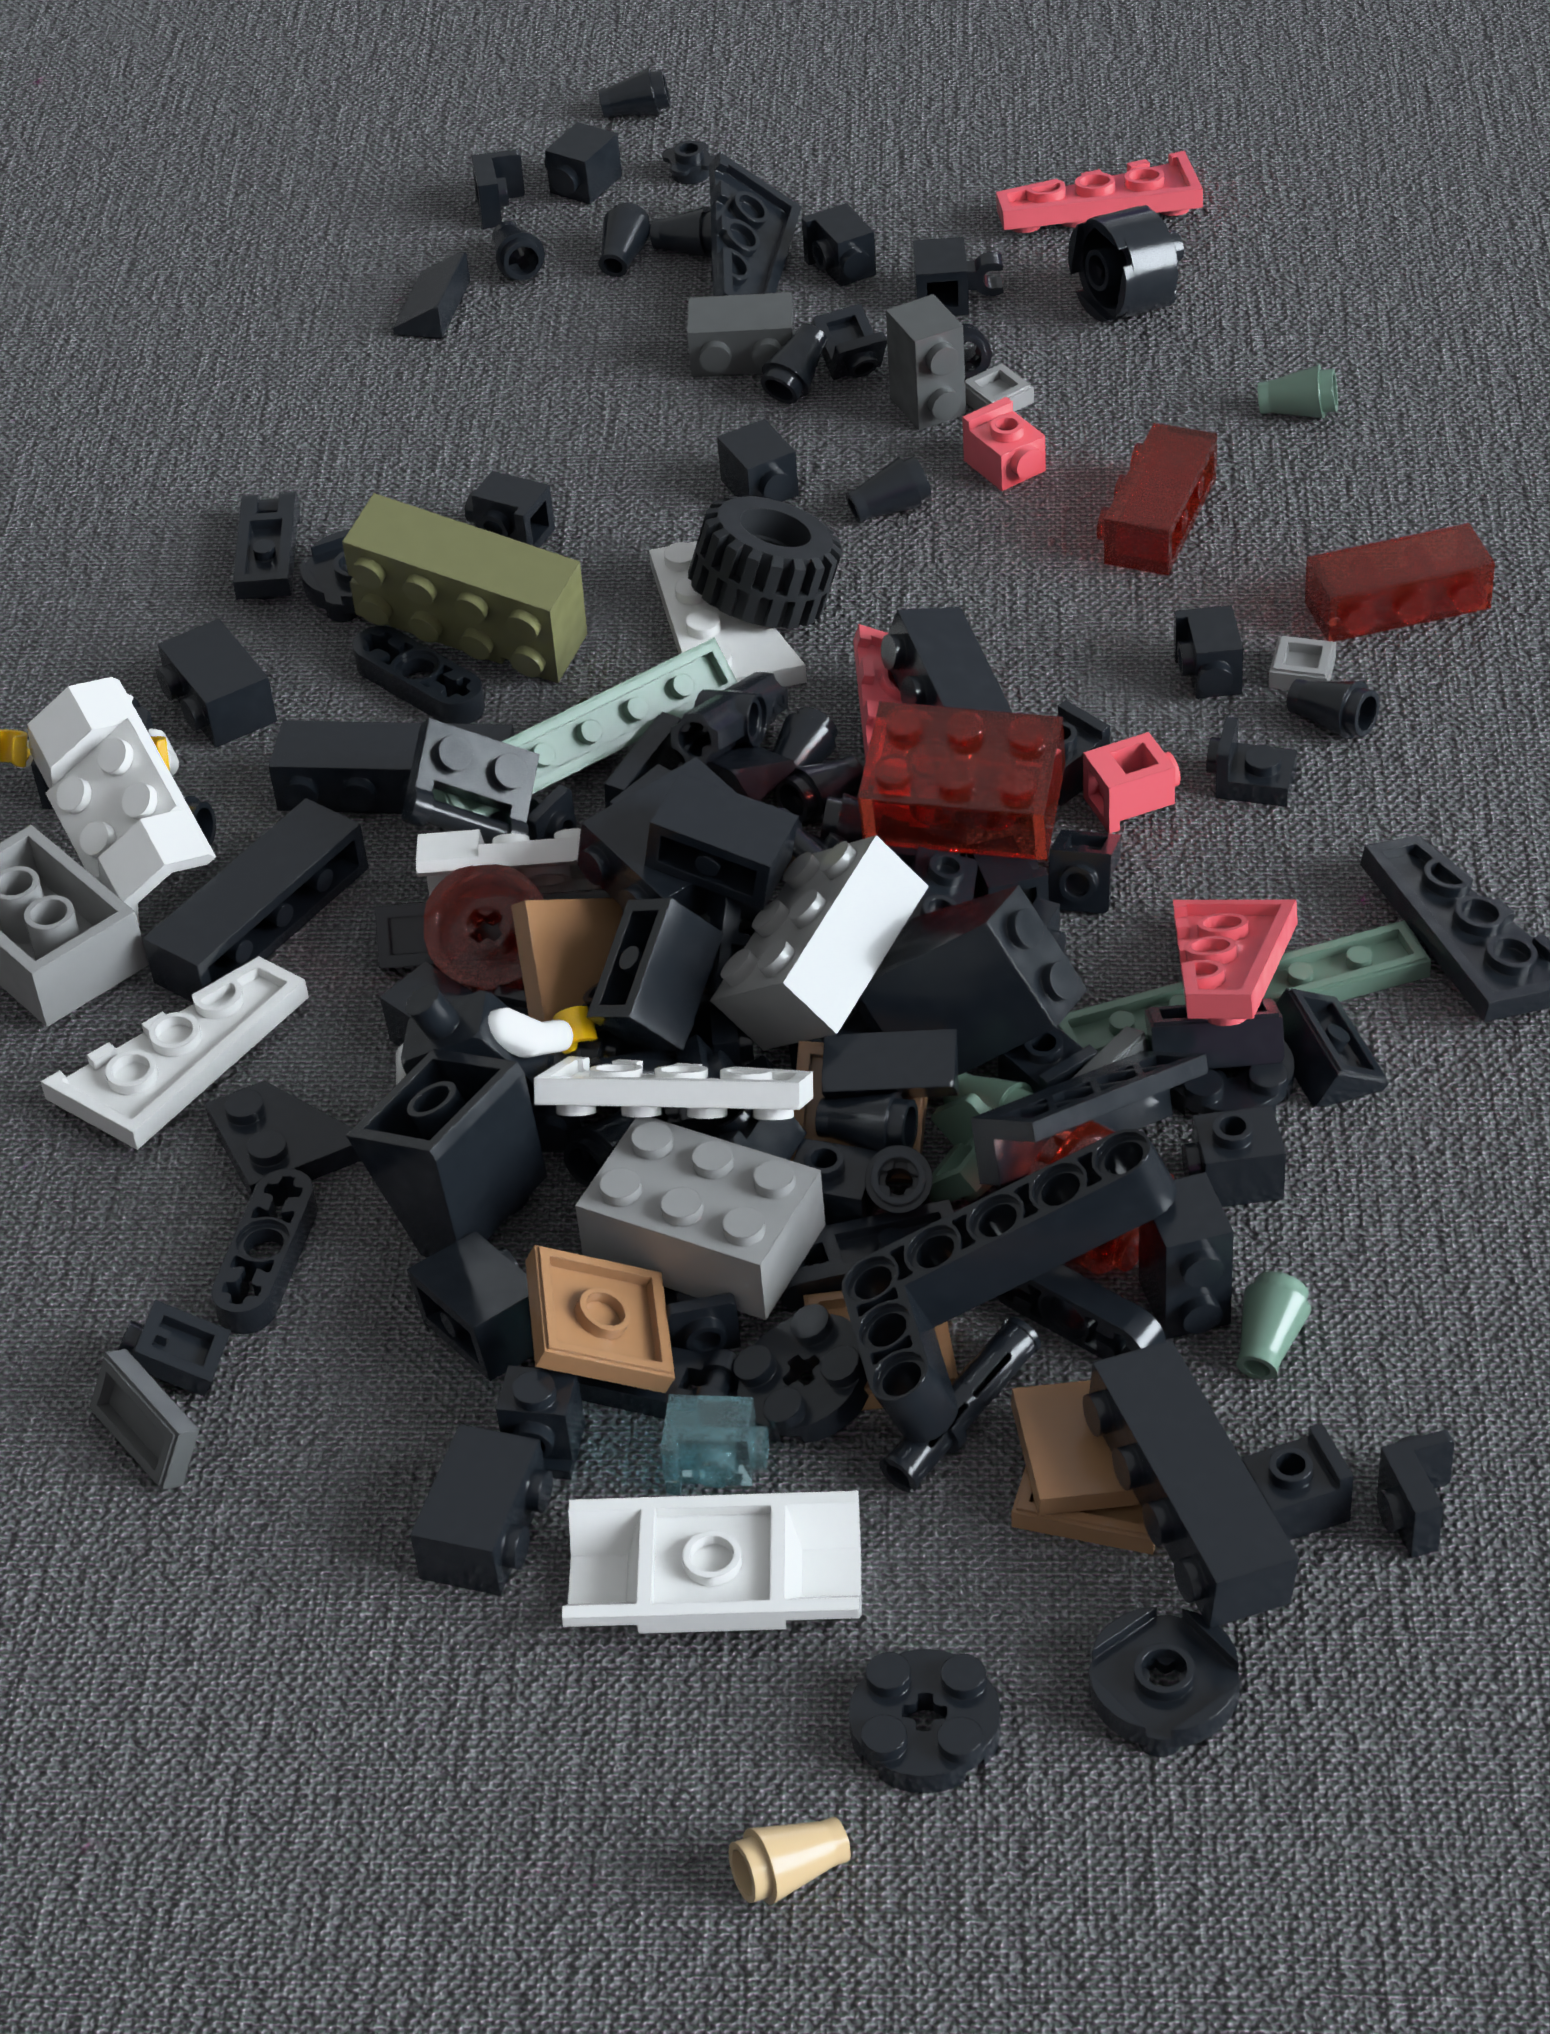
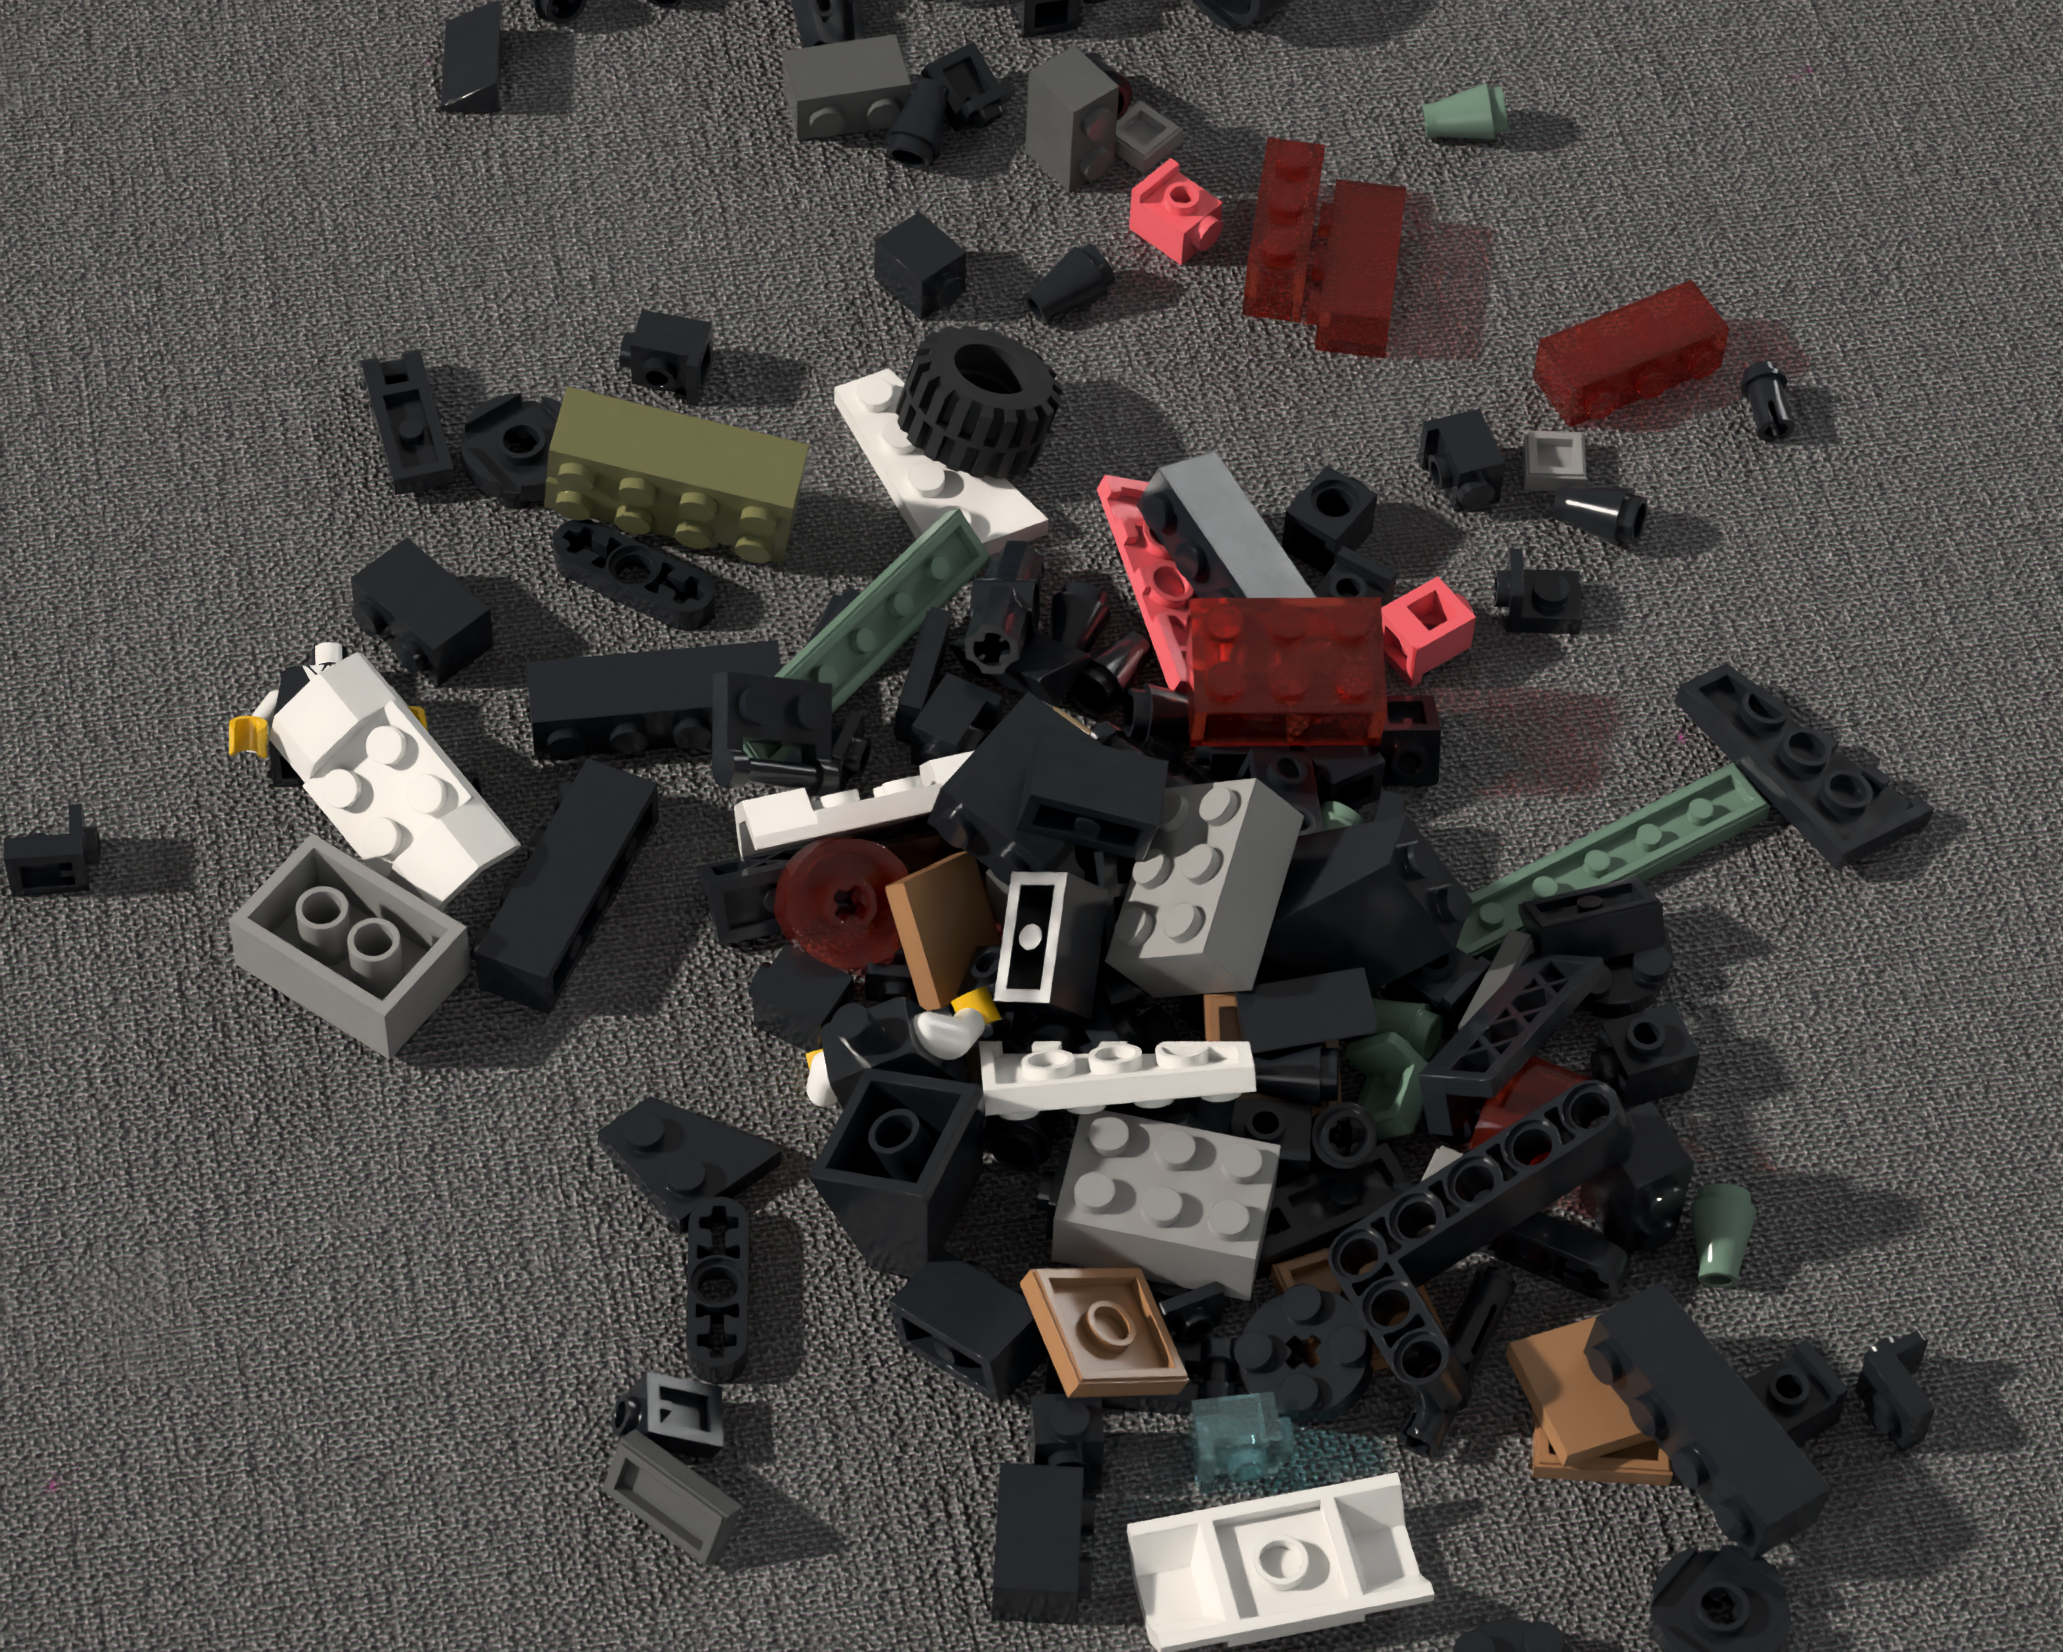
camera: 20 degrees left, 10 degrees up
white wing [40,956,309,1150] -> none
coral wing [1173,899,1298,1026] -> none
black slope [1276,988,1389,1107] -> none
none -> clear red brick [1242,137,1326,322]
none -> black brick [1282,465,1378,575]
none -> black pin [1740,361,1795,442]

